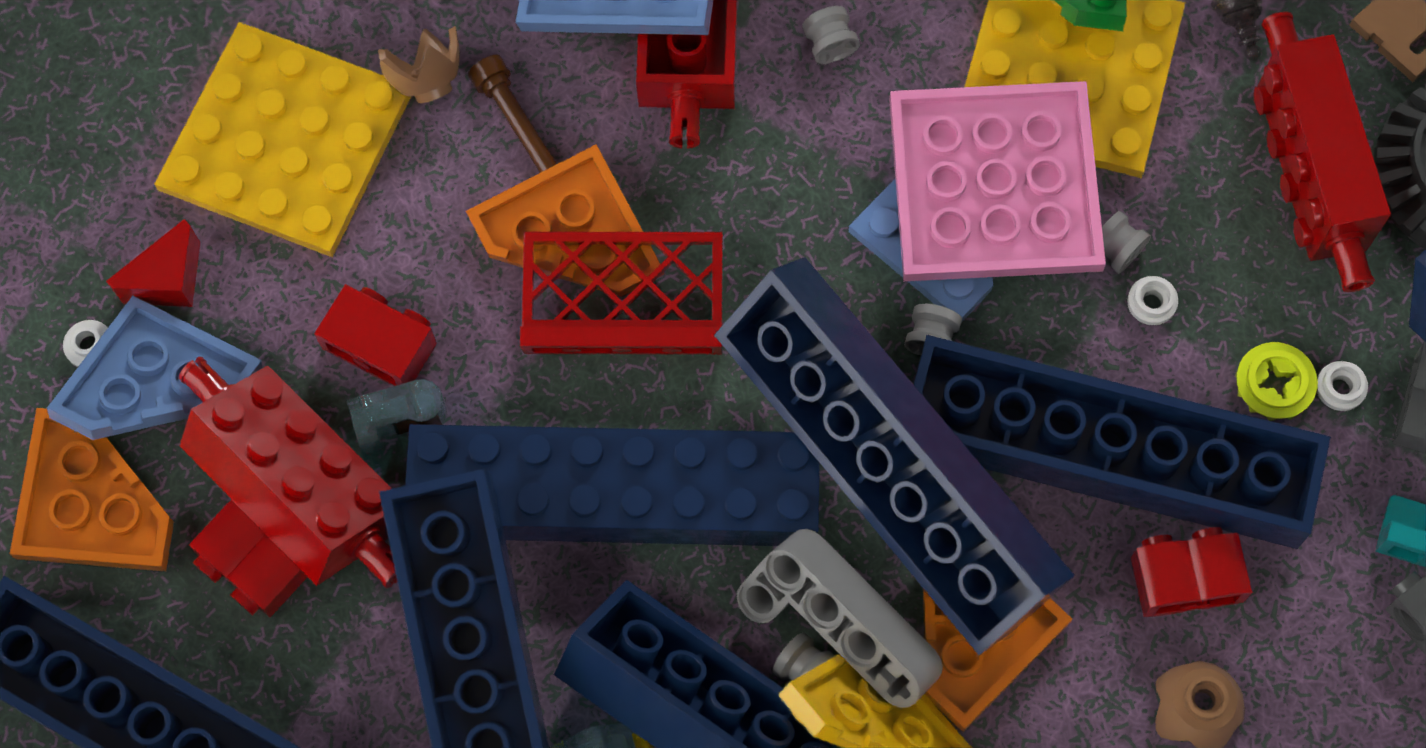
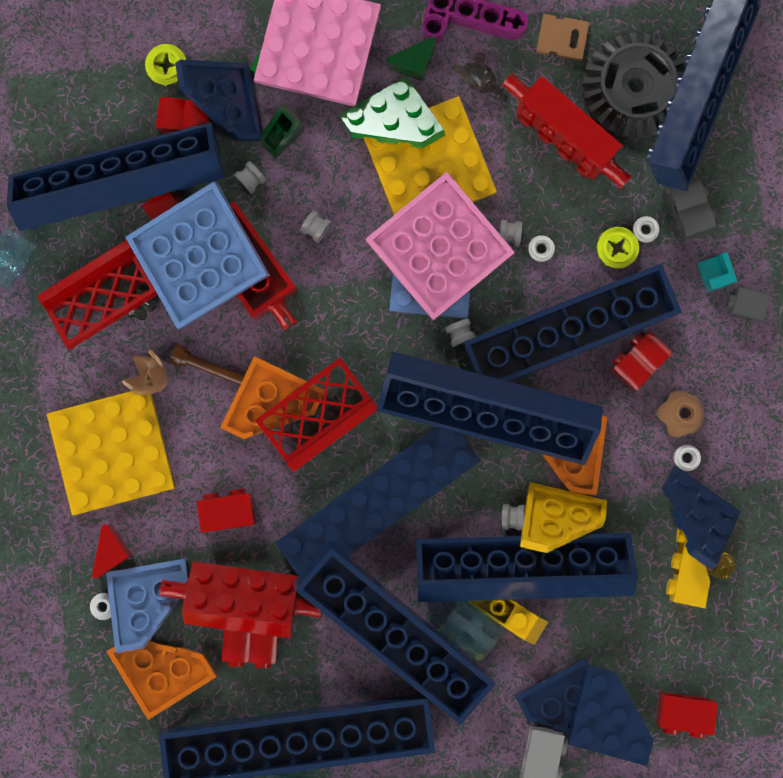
camera: 35 degrees left, 15 degrees up
clear light blue leg [346,379,448,458] -> none
light grey beam [737,529,942,708] -> none

